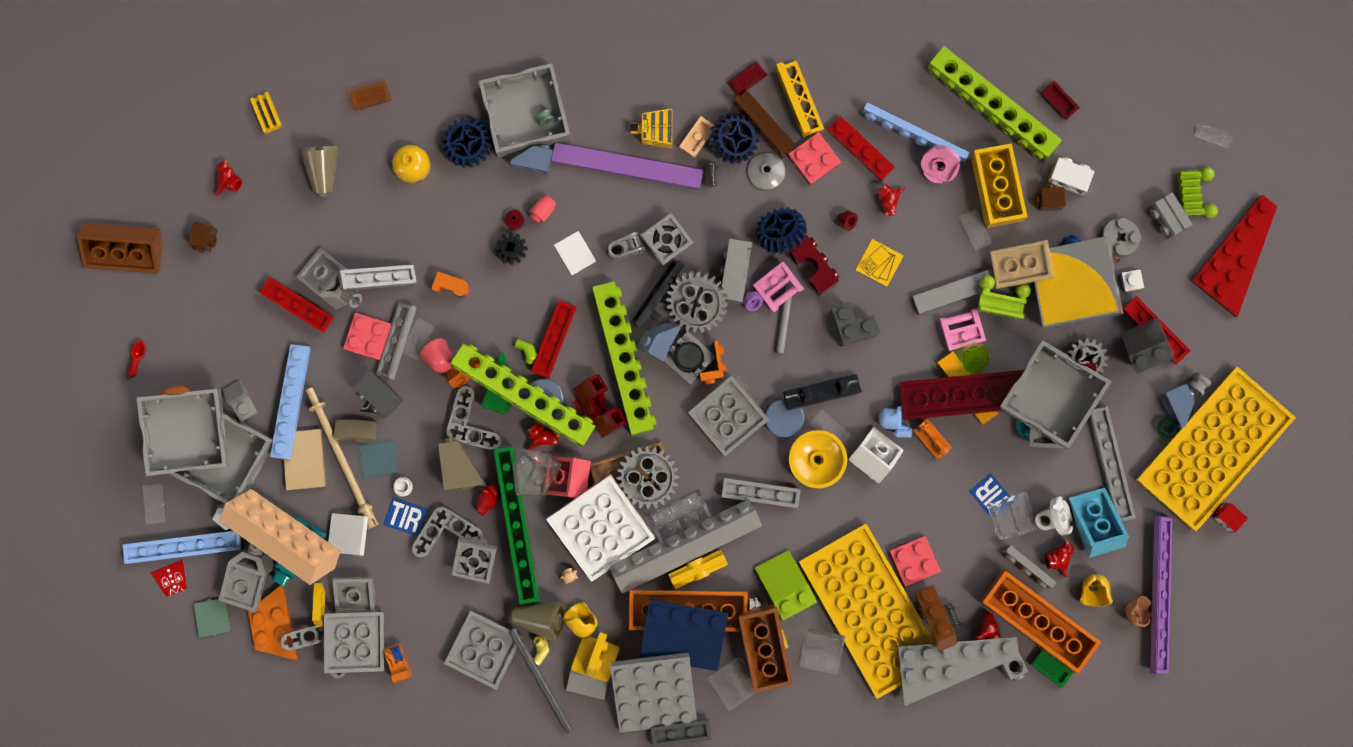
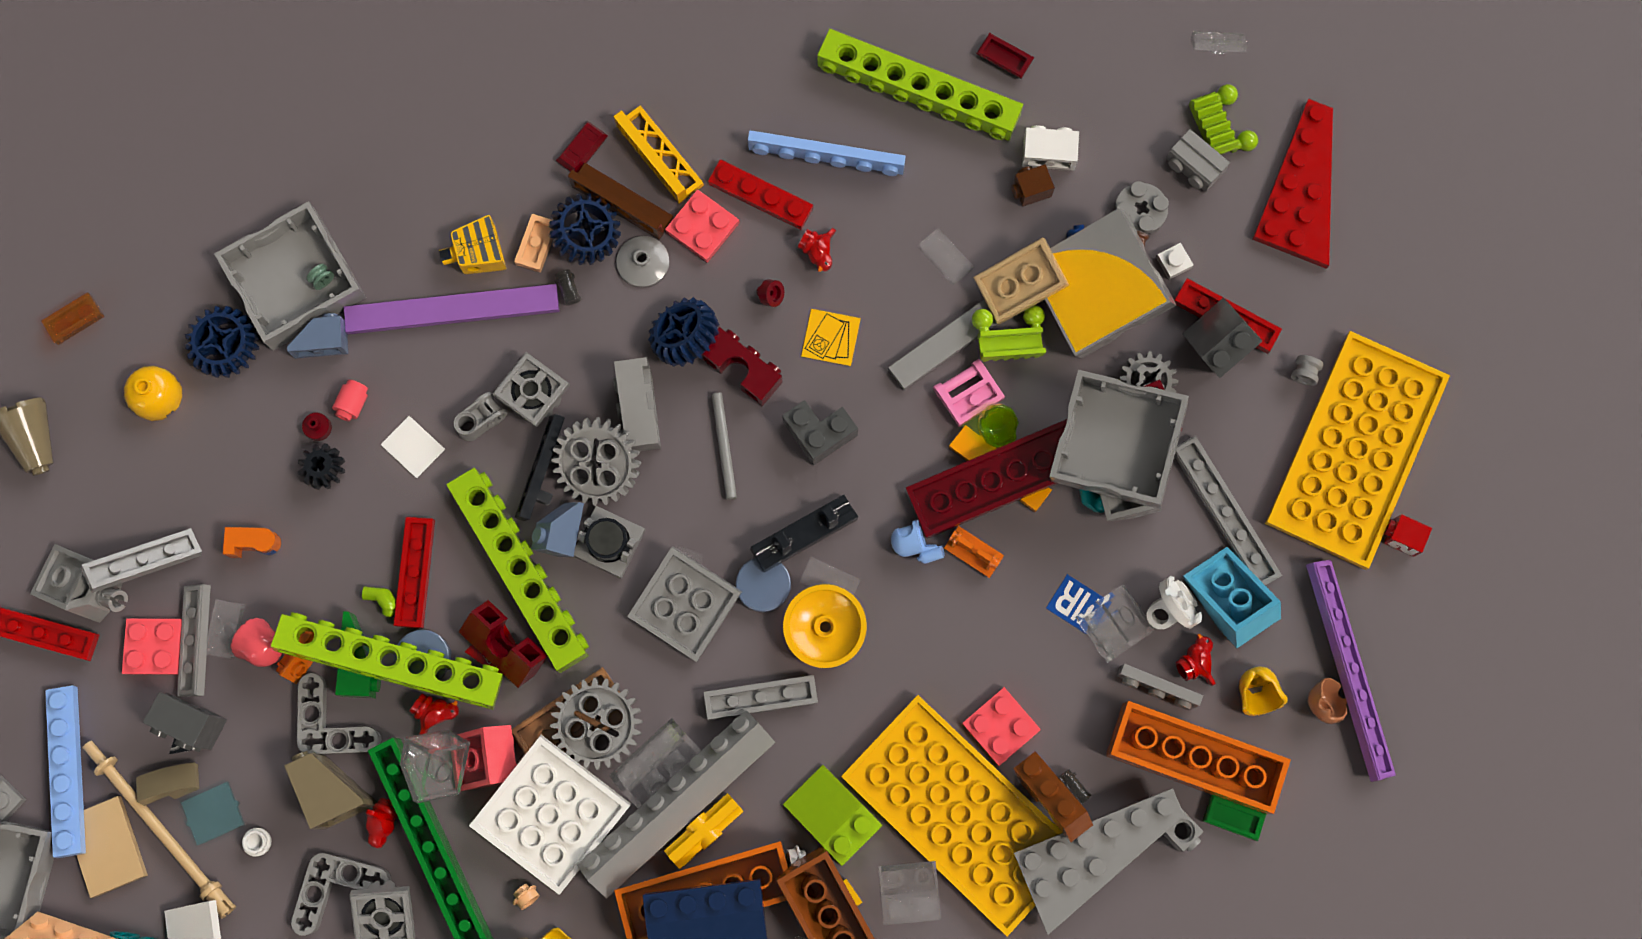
camera: 15 degrees left, 5 degrees down
blue sticker [384,497,428,536] -> none
orange bracket [700,340,727,385] -> none
medium lavender tile [743,292,763,312] -> none
bright pink plate [753,262,804,312] -> none
white slope [849,427,904,483] -> none
bright pink plate [921,145,960,184] -> none
yellow brick [971,143,1027,228] -> none
red animal [975,612,1001,640] -> none
clear green plate [1157,419,1177,438] -> none
sand blue slope [1160,384,1195,430] -> none

